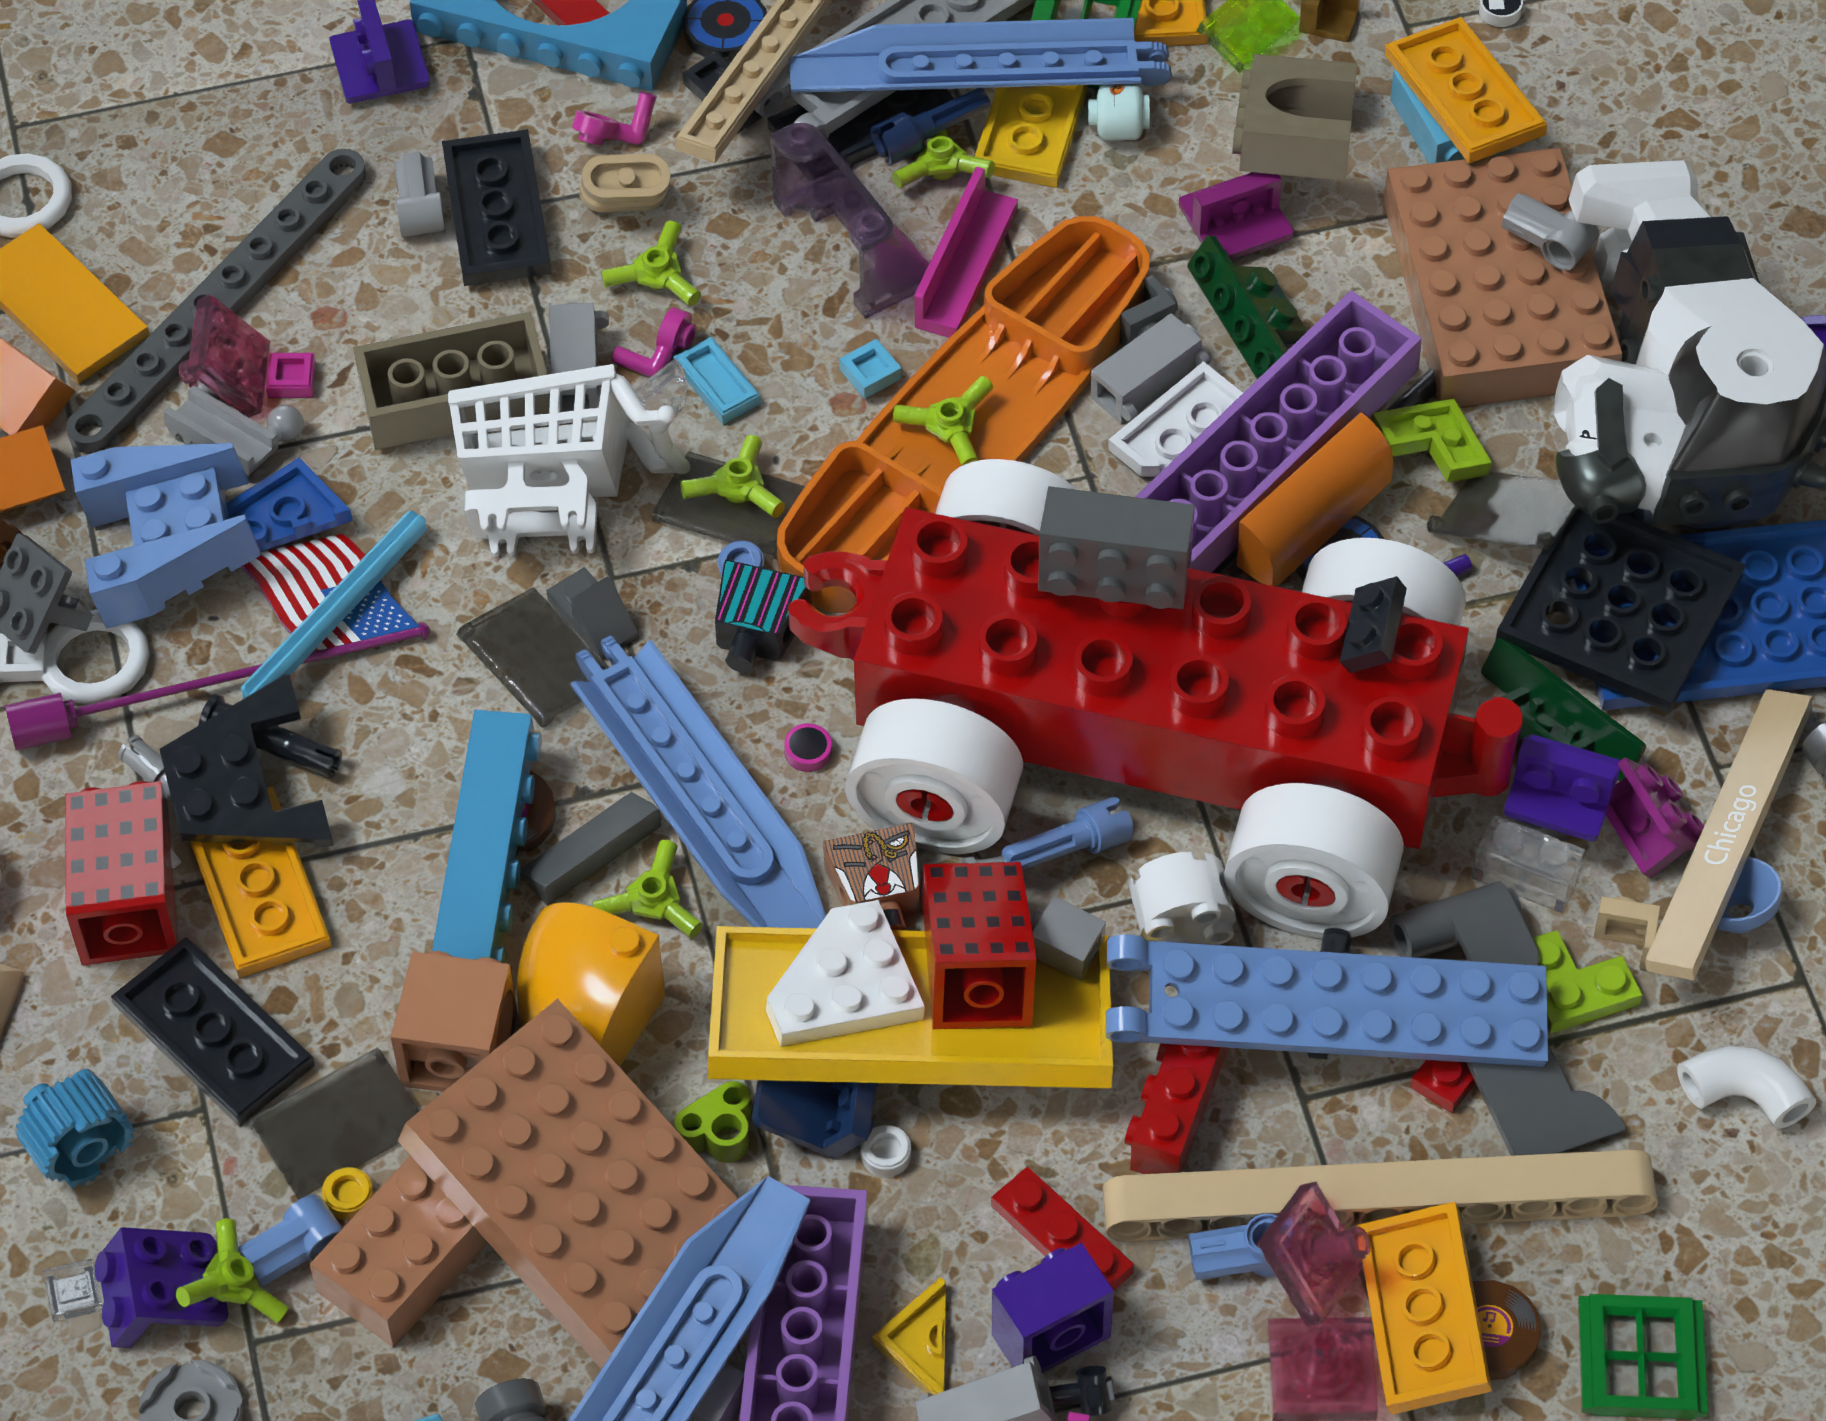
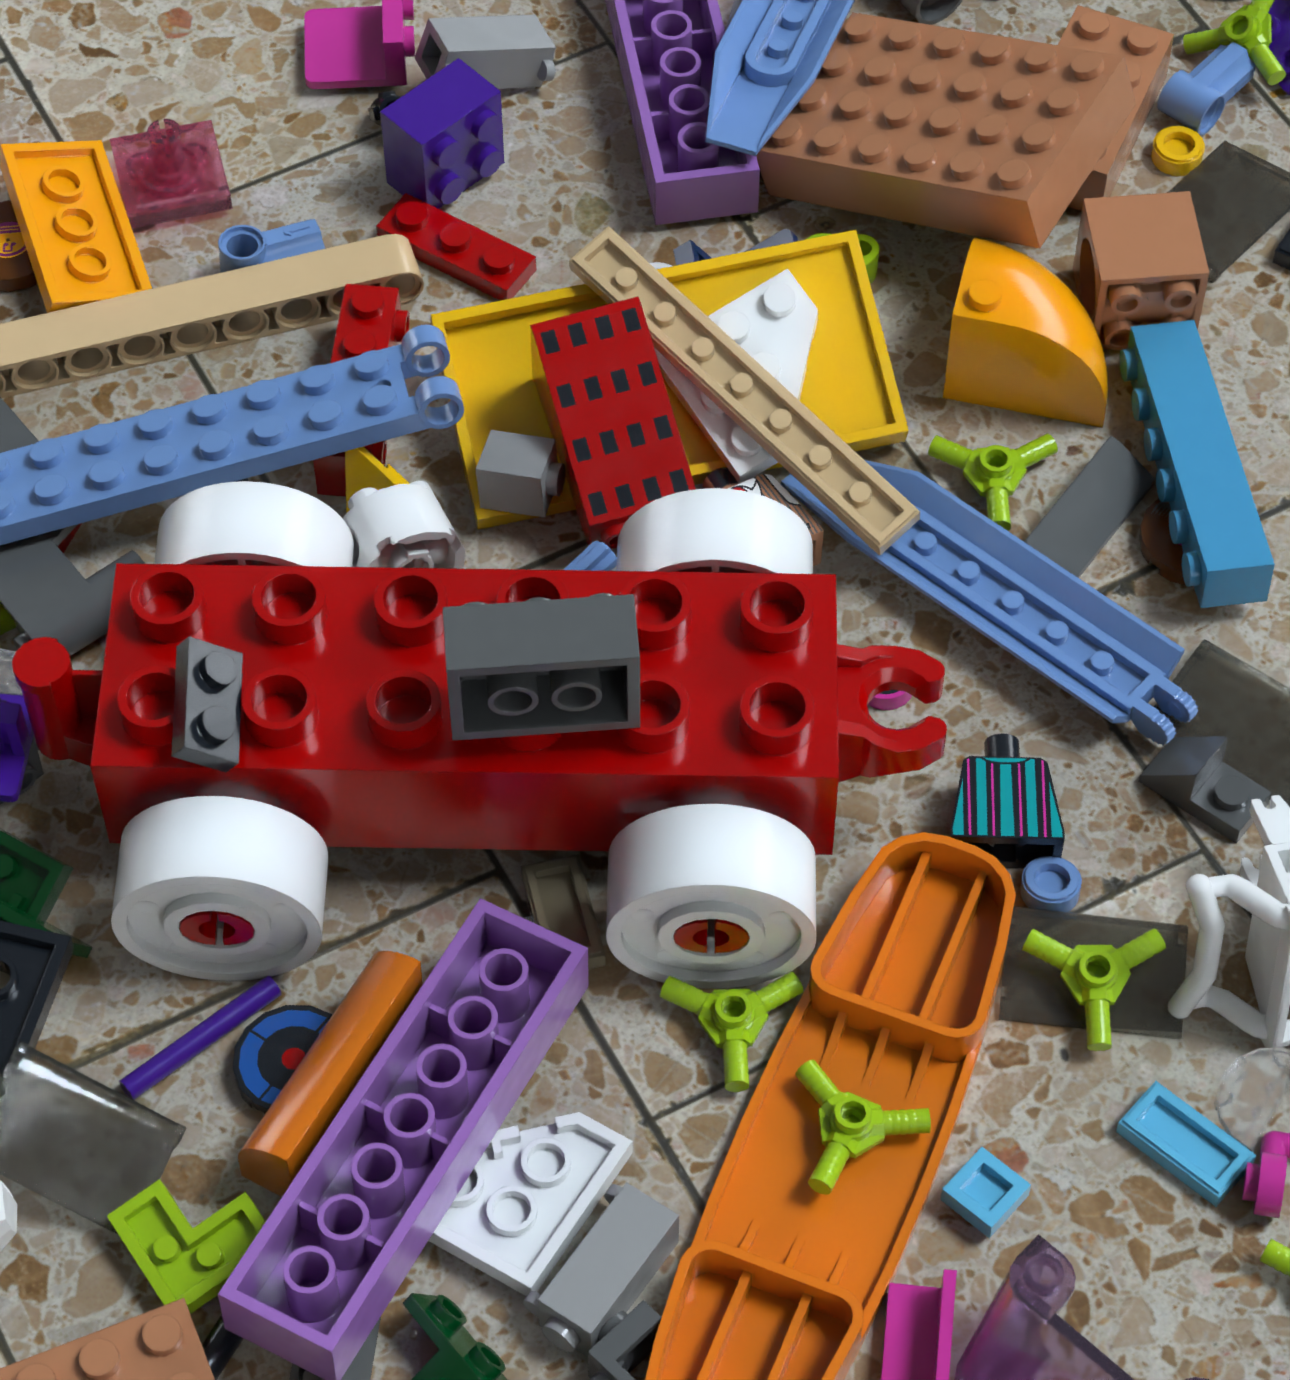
camera: 165 degrees right, 0 degrees up
yellow tile [872,1277,946,1395] -> none
clear pink plate [1257,1181,1370,1327] -> none
none -> tan tile [569,226,920,556]

